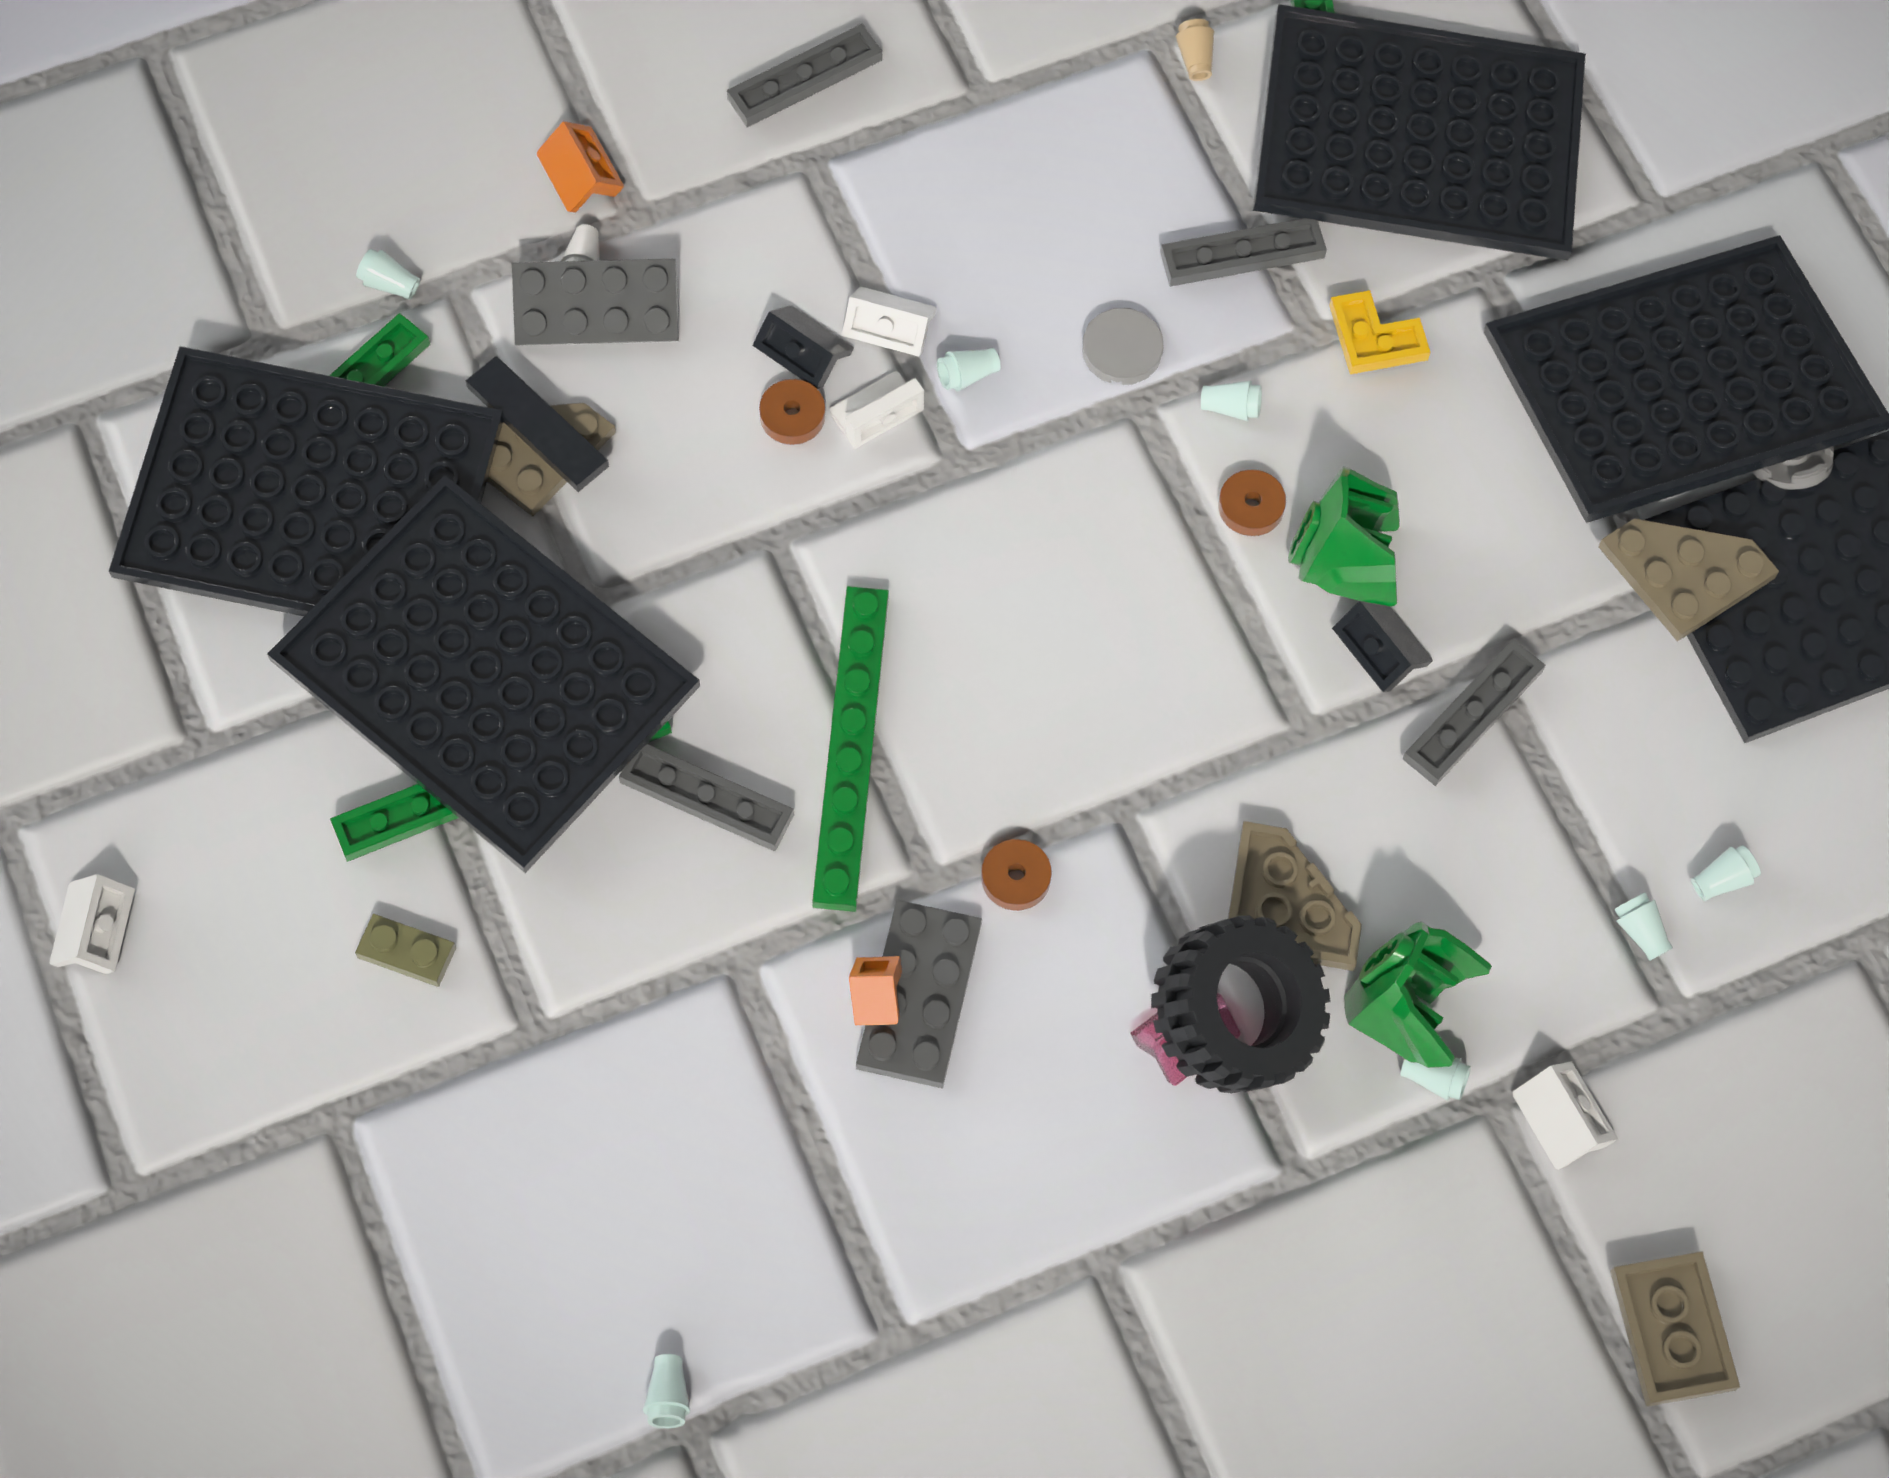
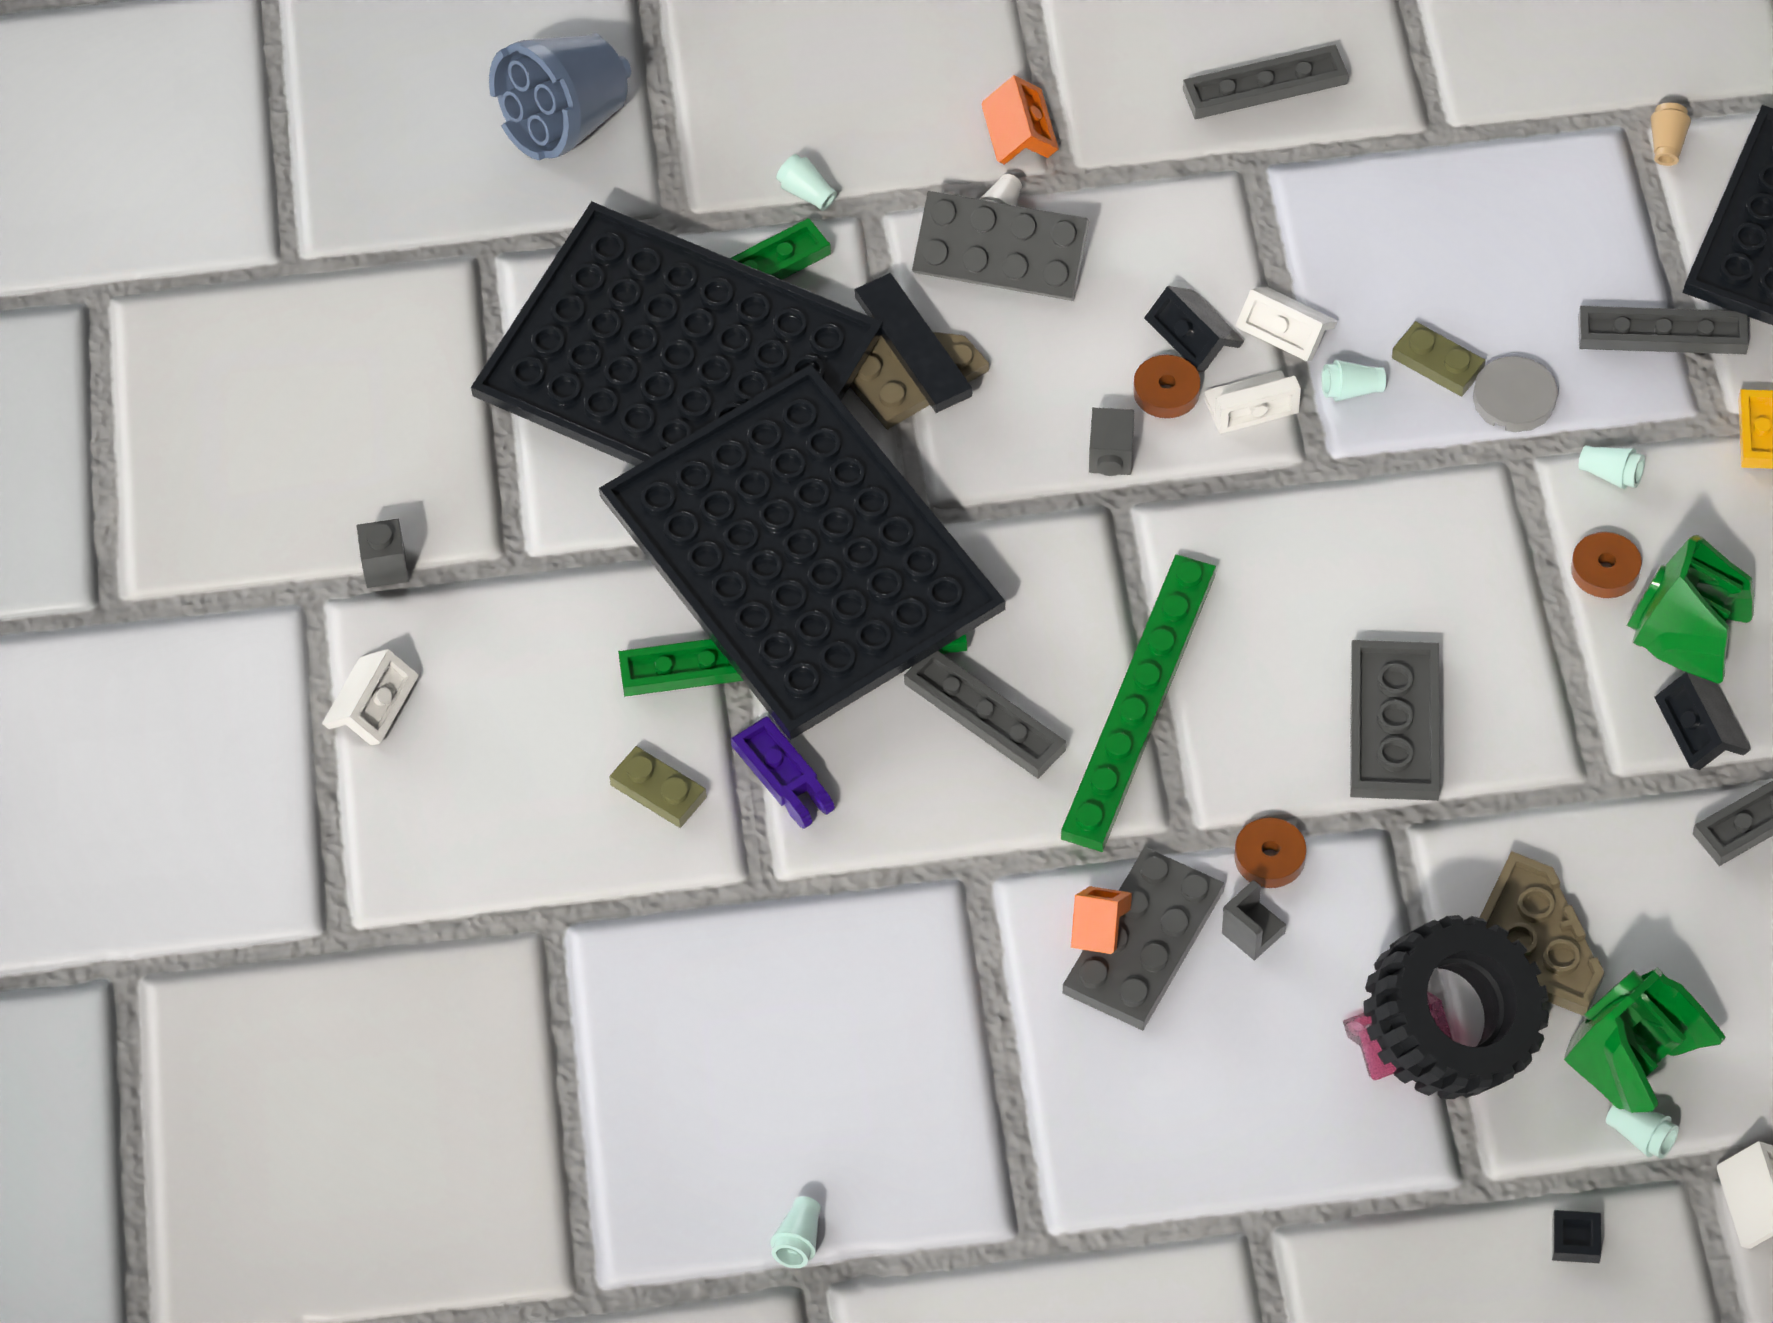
camera: 20 degrees right, 10 degrees down
none -> dark grey brick [356,518,409,588]
none -> sand blue cone [489,33,631,160]
none -> dark purple hinge [731,716,835,829]
none -> dark grey brick [1089,407,1134,476]
none -> dark grey panel [1222,880,1286,961]
none -> dark grey plate [1350,640,1440,801]
none -> olive plate [1392,321,1486,397]
none -> black plate [1552,1210,1601,1264]

